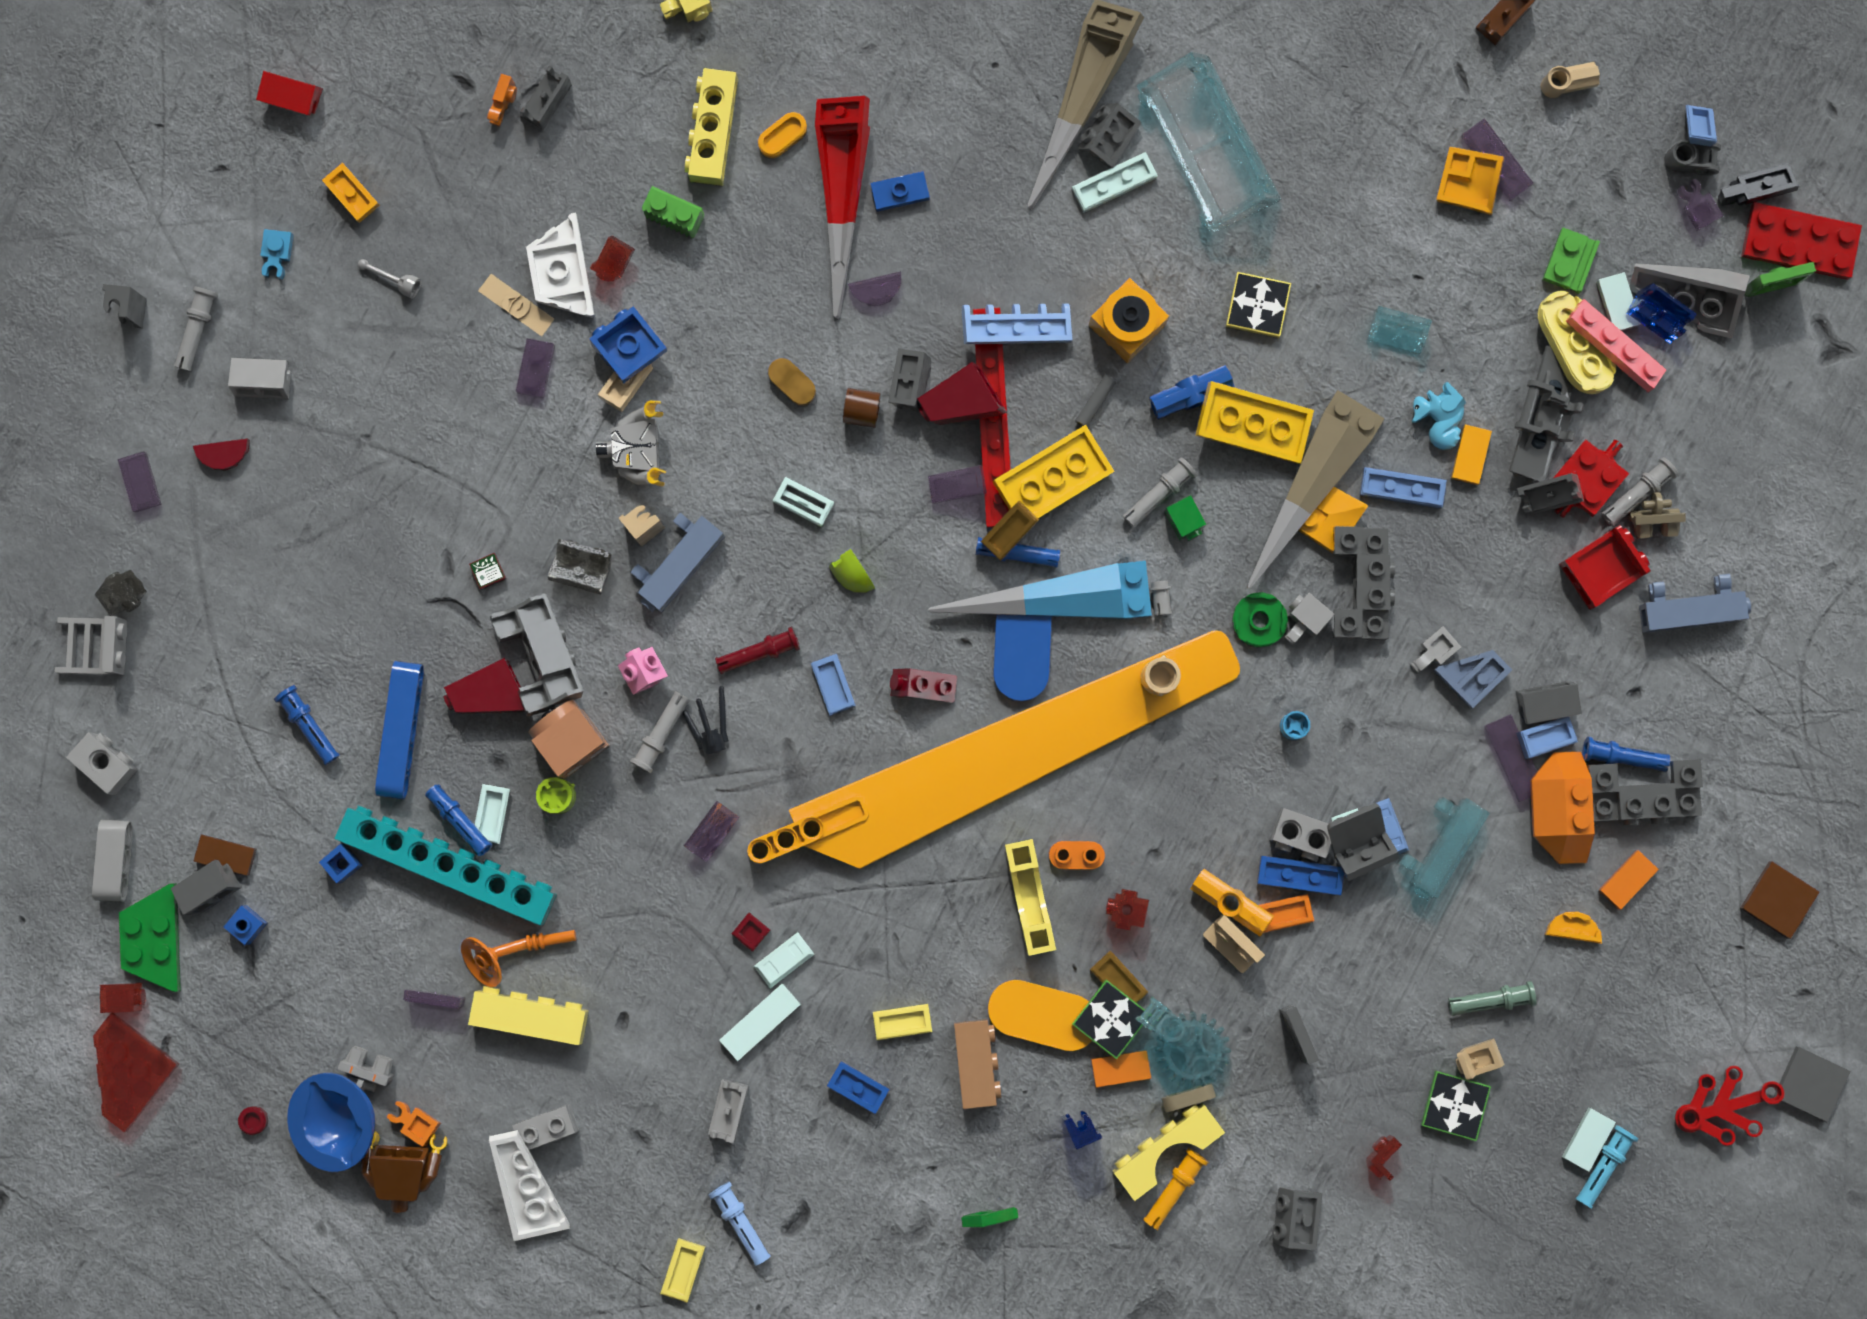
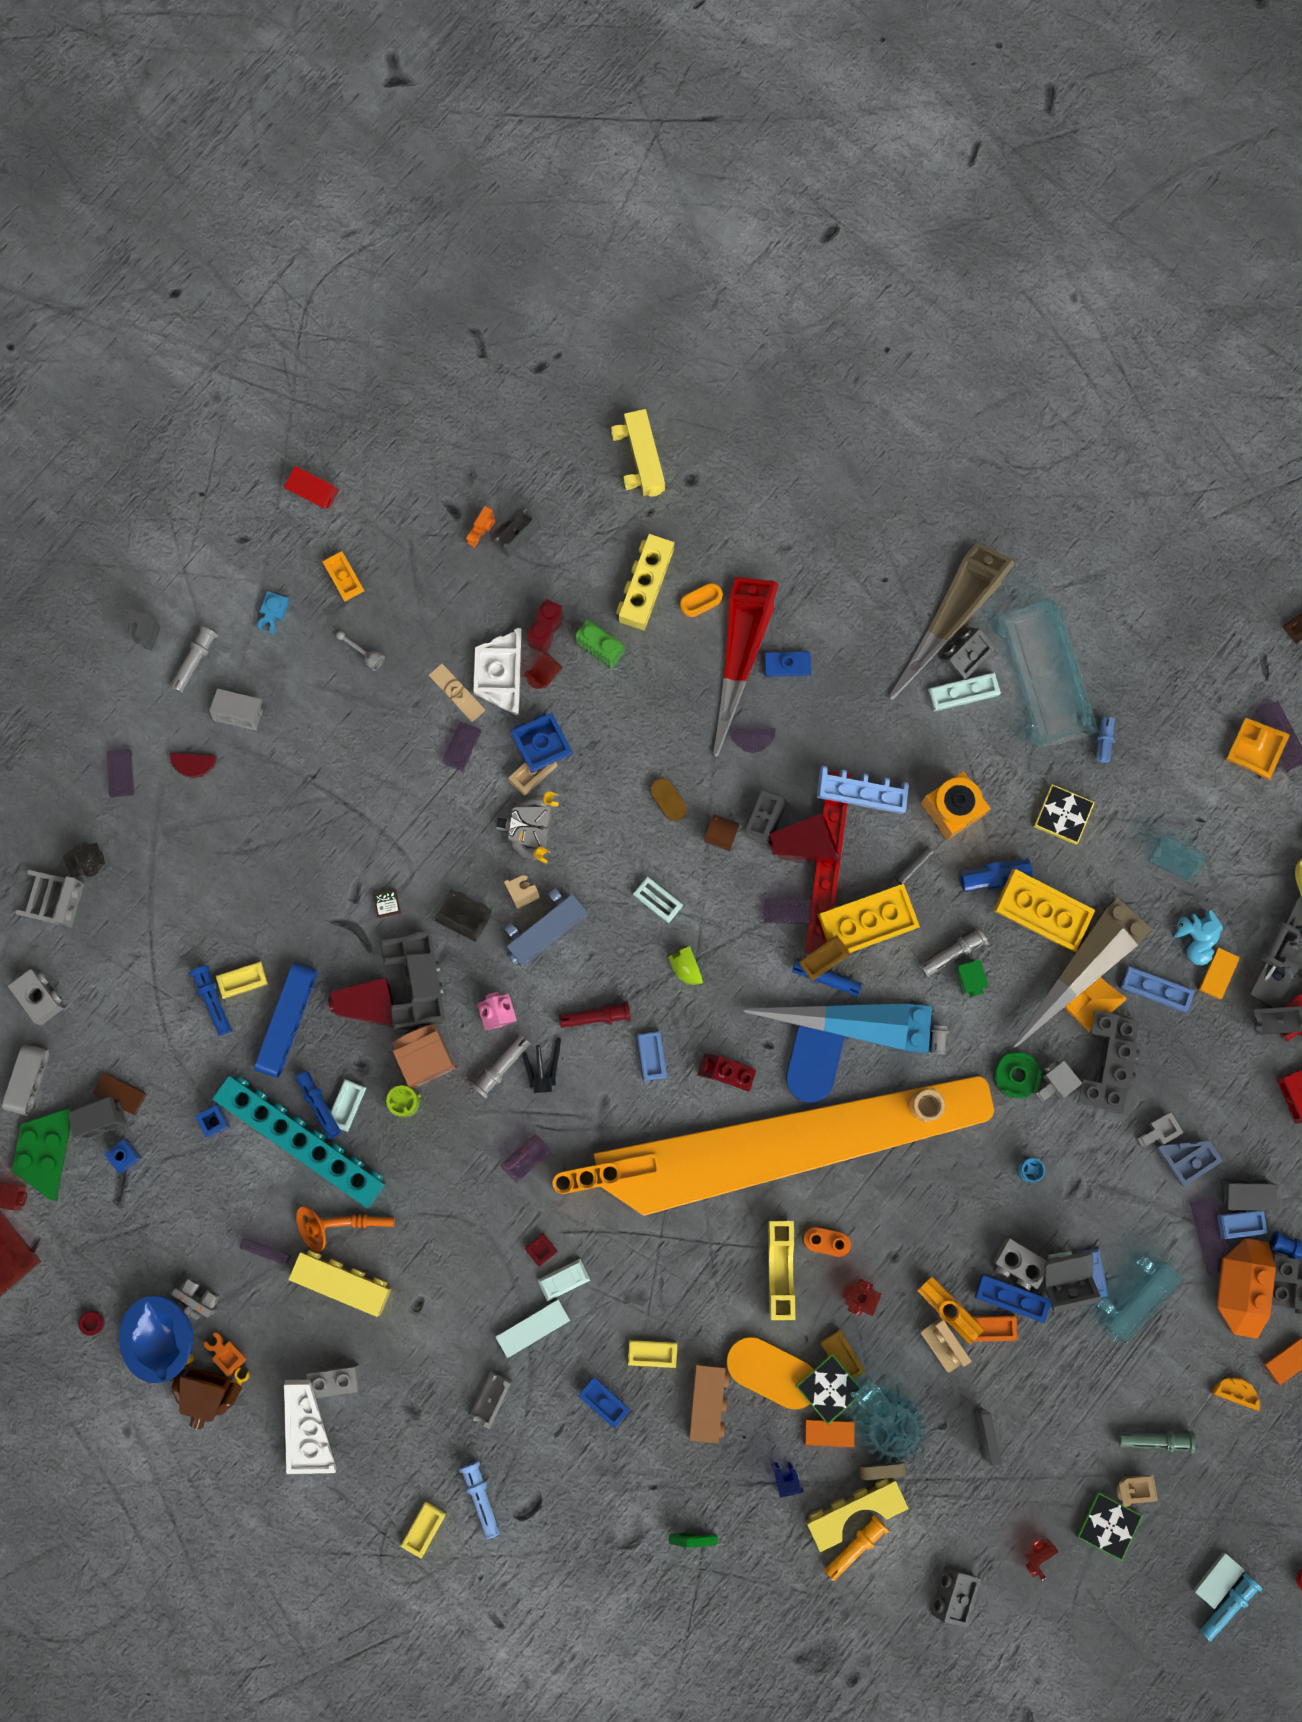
camera: 10 degrees right, 5 degrees down
none -> light yellow tile [216,961,268,999]
none -> dark red brick [528,599,563,653]
none -> medium blue axle [1096,717,1115,763]

